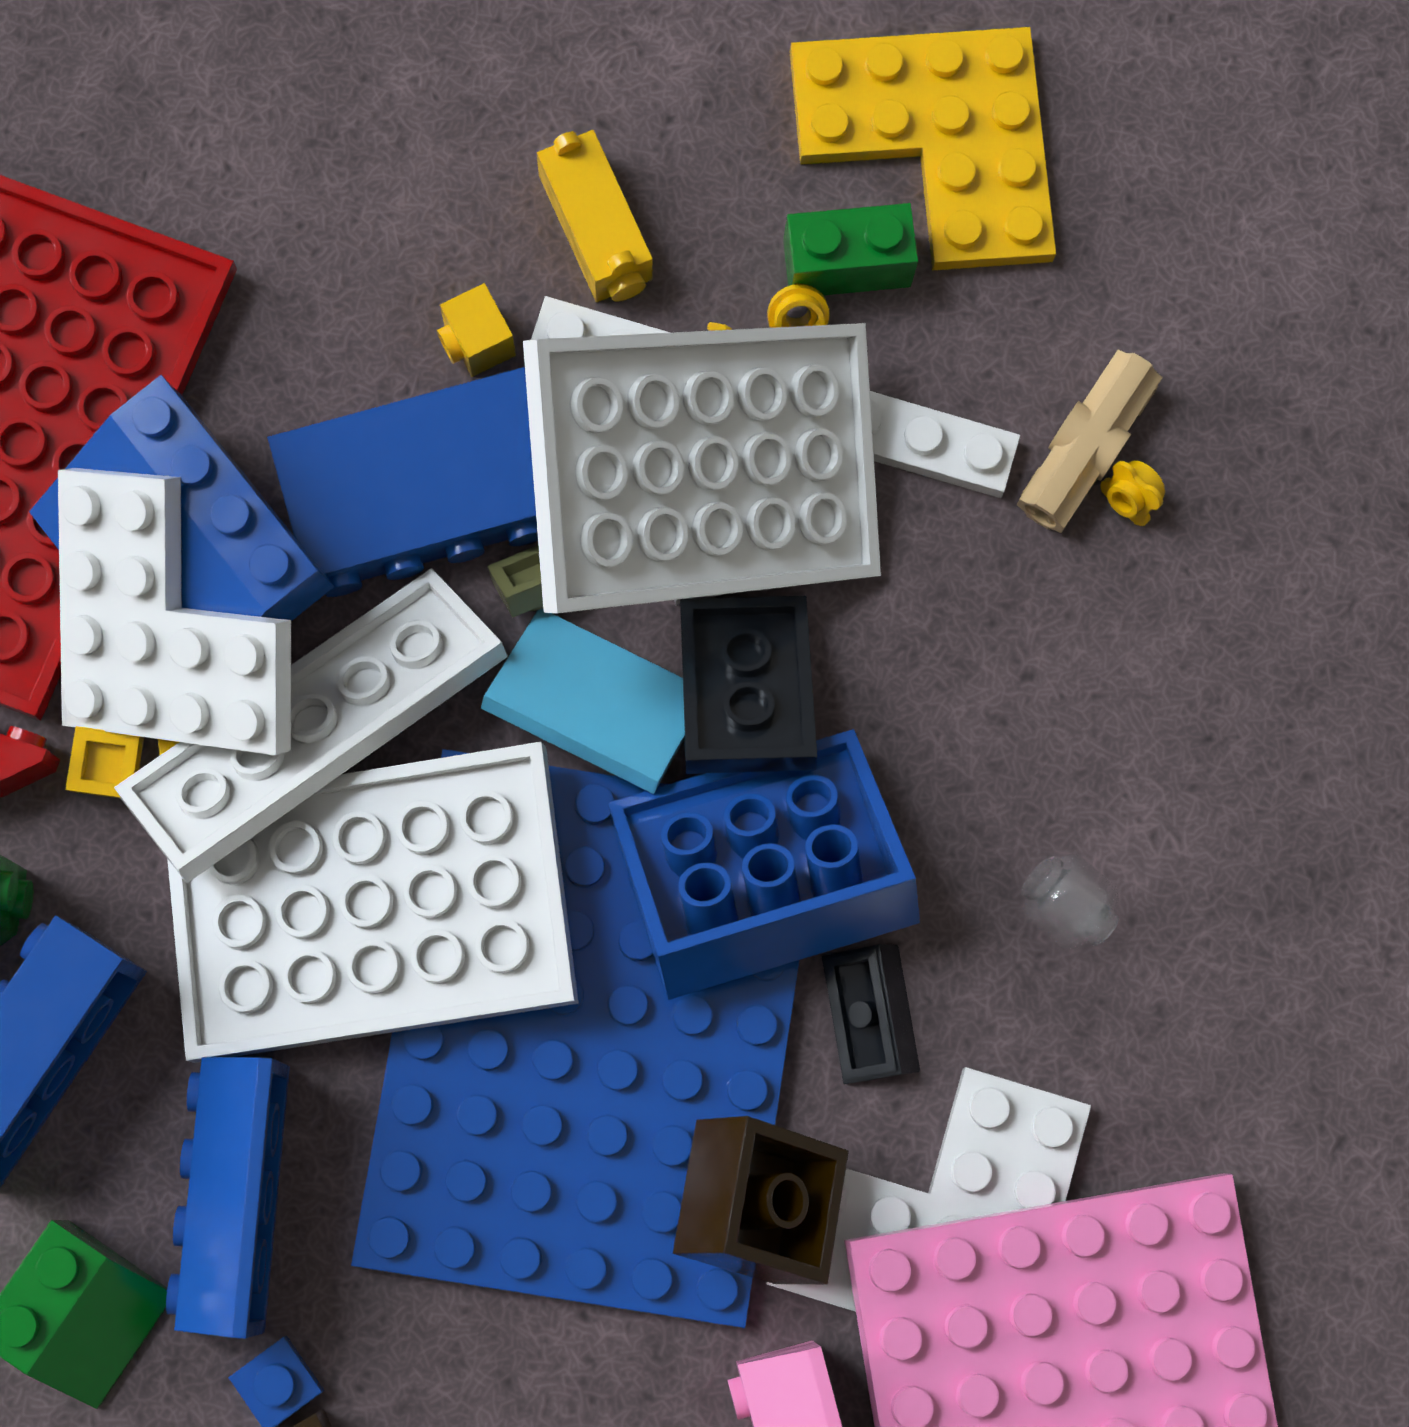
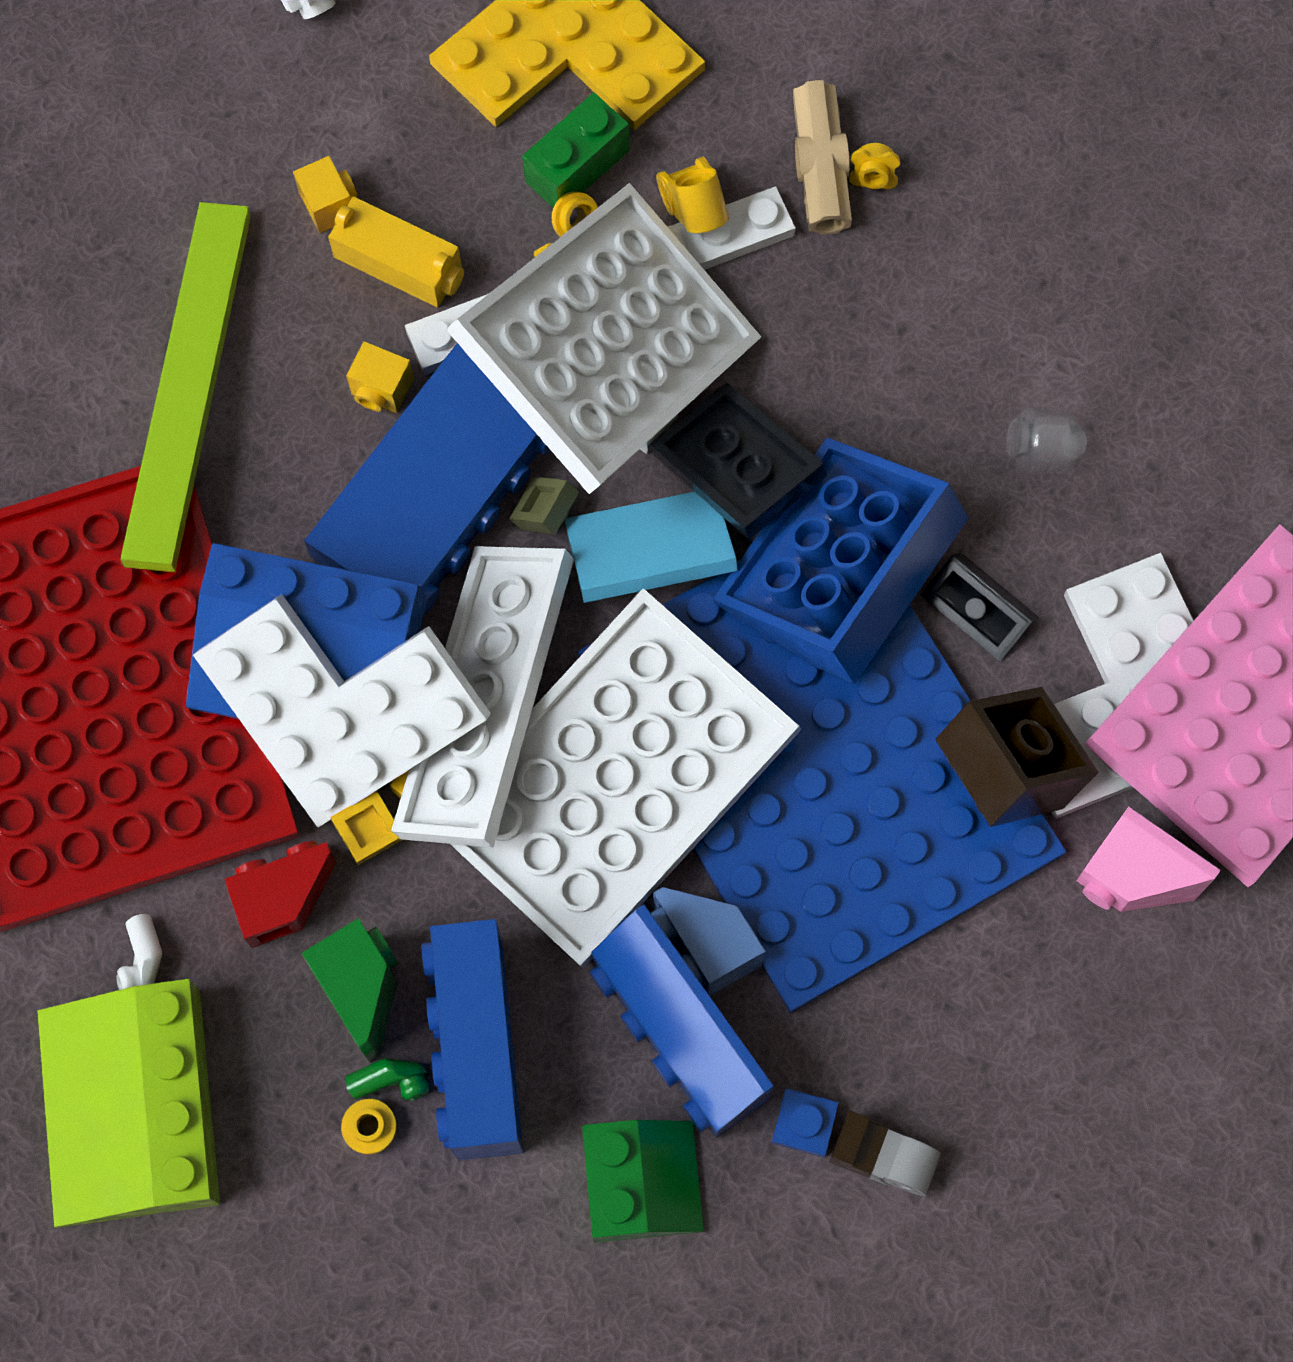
camera: 30 degrees left, 5 degrees down
none -> lime tile [120,202,251,572]
none -> yellow plate [293,156,358,233]
none -> medium blue slope [650,887,765,996]
none -> yellow piece [656,156,729,233]

